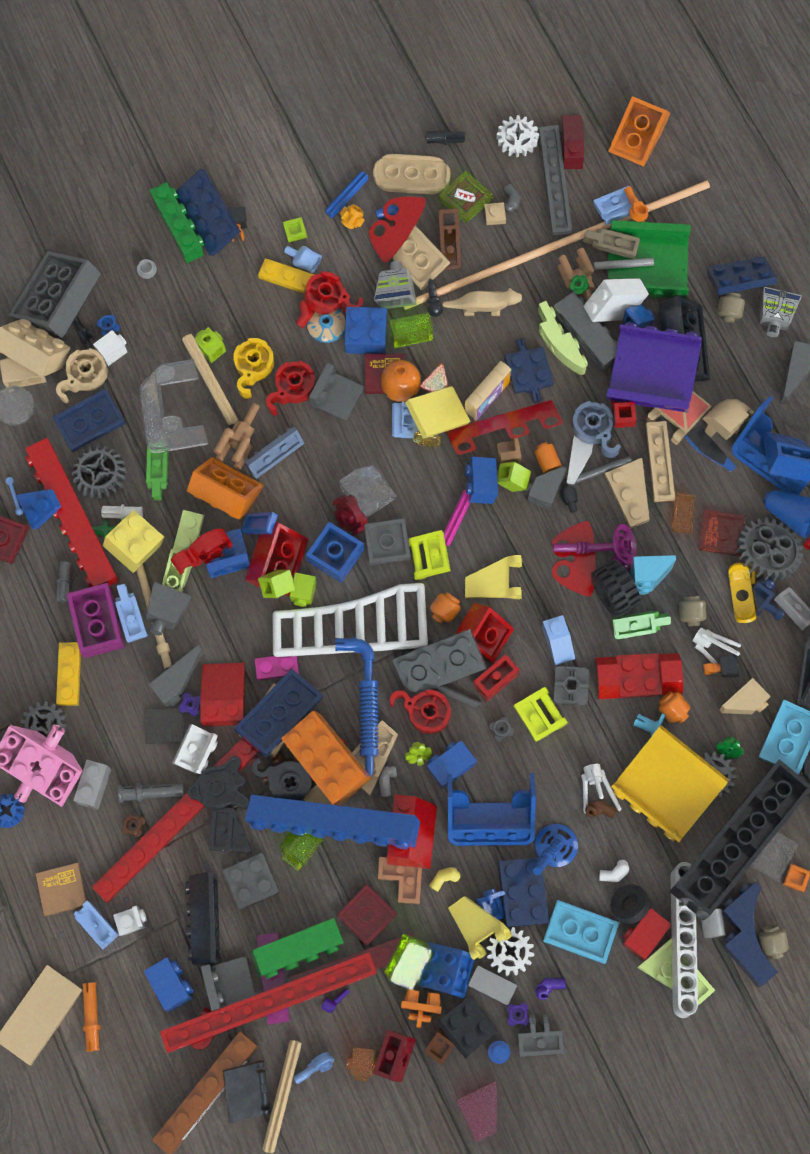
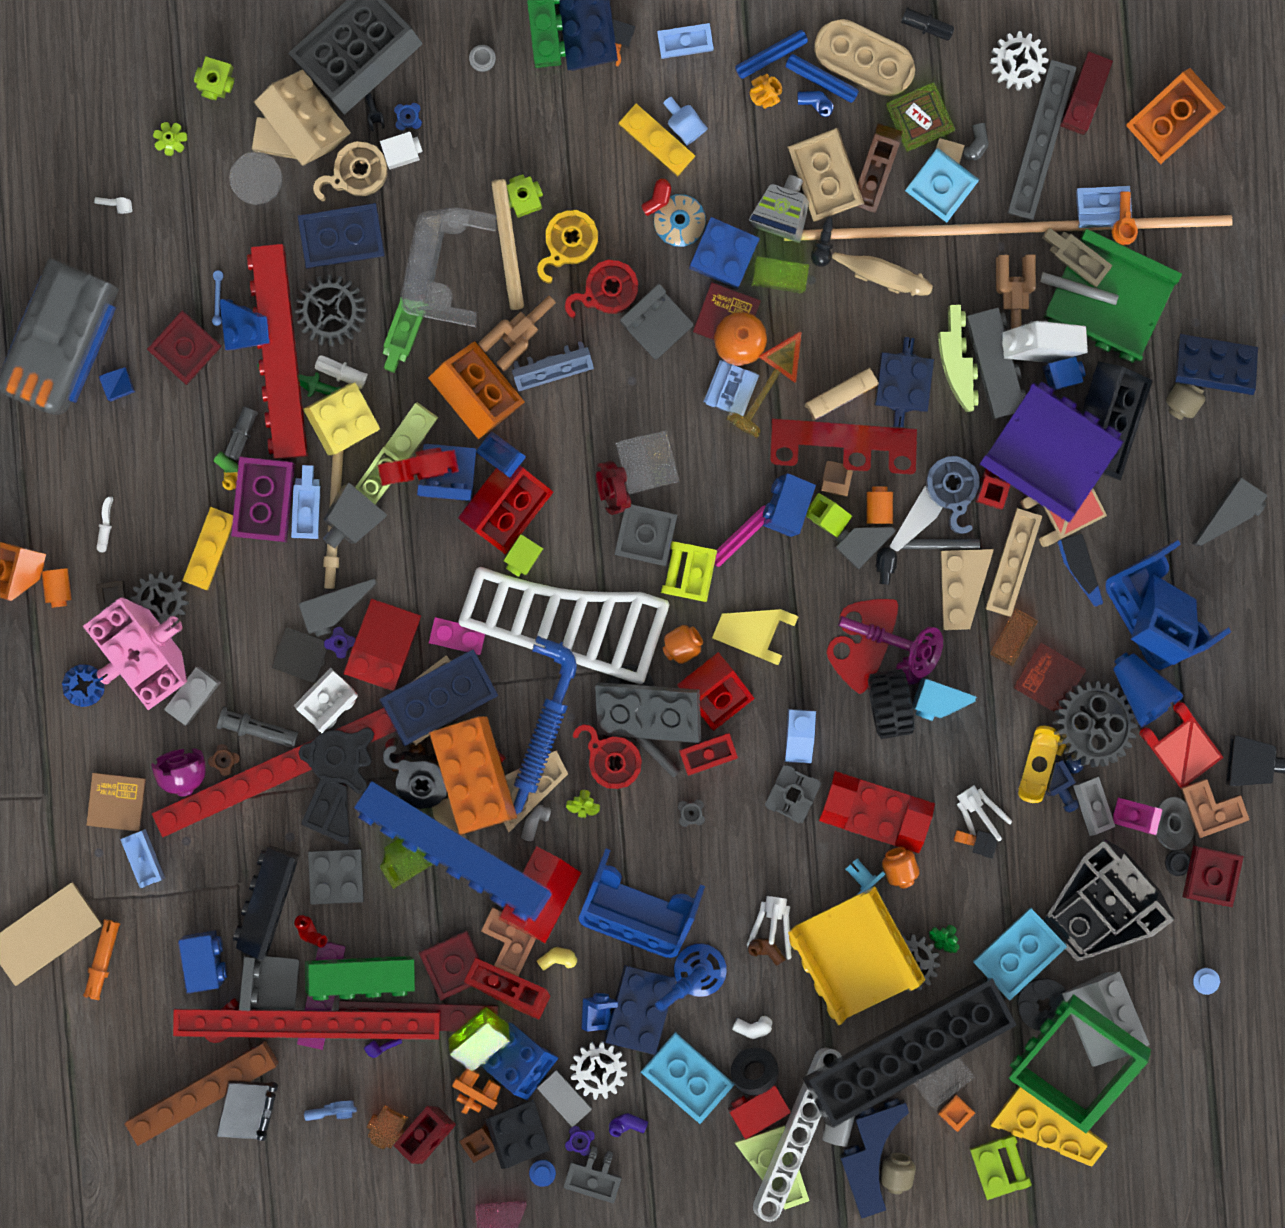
camera: 15 degrees right, 15 degrees up
white bracket [113,905,147,936] -> none
lime brick [258,570,295,598] -> none
tan axle [262,1040,301,1153] -> none
lime plate [283,217,307,243] -> none
red piece [303,271,363,315] -> none
blue brick [306,522,364,583] -> none
red piece [369,197,426,263] -> none
light yellow tile [405,386,471,439] -> none
blue brick [427,741,477,790] -> none
light yellow flag [448,896,512,960] -> none
neon yellow plate [513,687,568,742] -> none
green plate [570,275,589,294] -> none
hinge [611,611,671,640] -> none
dark tan head [679,596,707,626] -> none
tan brick [702,399,754,440] -> none
tan slope [719,678,771,715] -> none
torso [759,287,802,337] -> none
none -> magenta cylinder [151,748,206,796]
none -> arm [213,451,238,490]
none -> red arm [294,915,327,948]
none -> red slope [464,958,551,1020]
none -> light blue plate [657,23,714,59]
none -> blue axle [786,54,859,103]
none -> medium azure tile [905,148,980,222]

